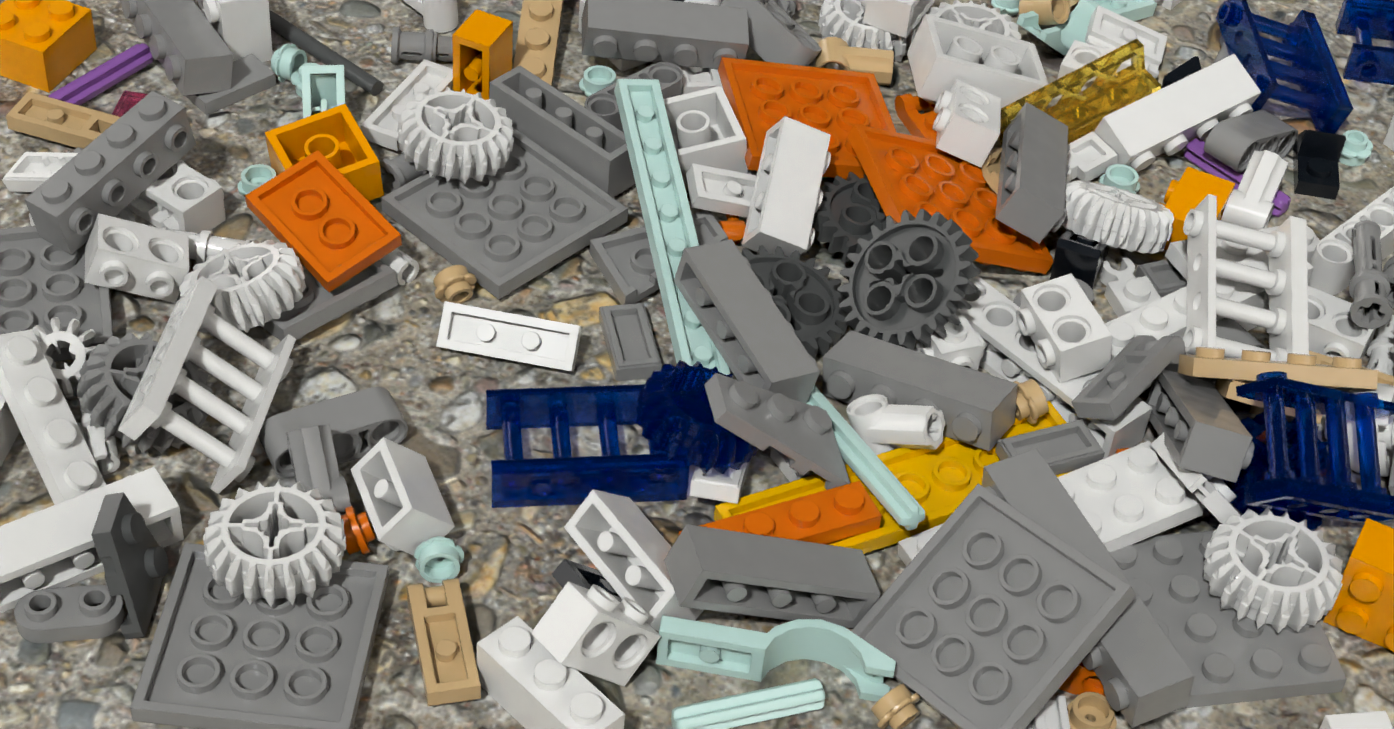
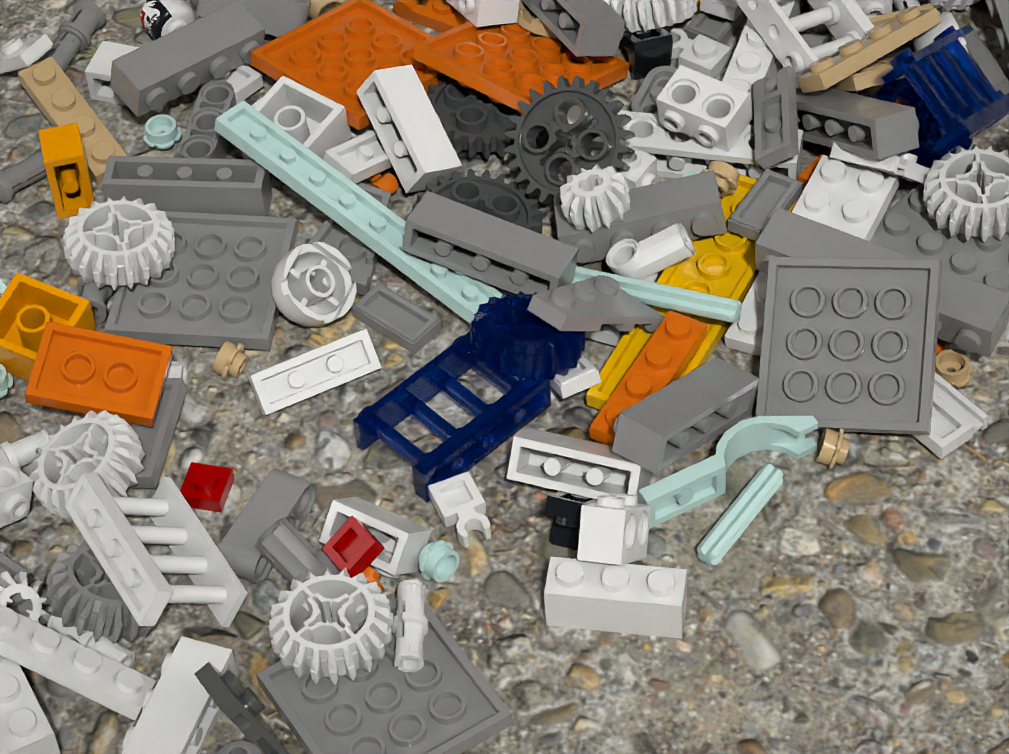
camera: 30 degrees left, 5 degrees up
white plate [361,59,453,152] -> none
tan plate [406,578,481,706] -> none
none -> red plate [180,462,235,513]
none -> white cylinder [271,242,357,327]
none -> red plate [321,516,385,578]
none -> white pin [392,580,428,672]
none -> white plate [428,471,491,548]
none -> white gear [560,164,631,233]

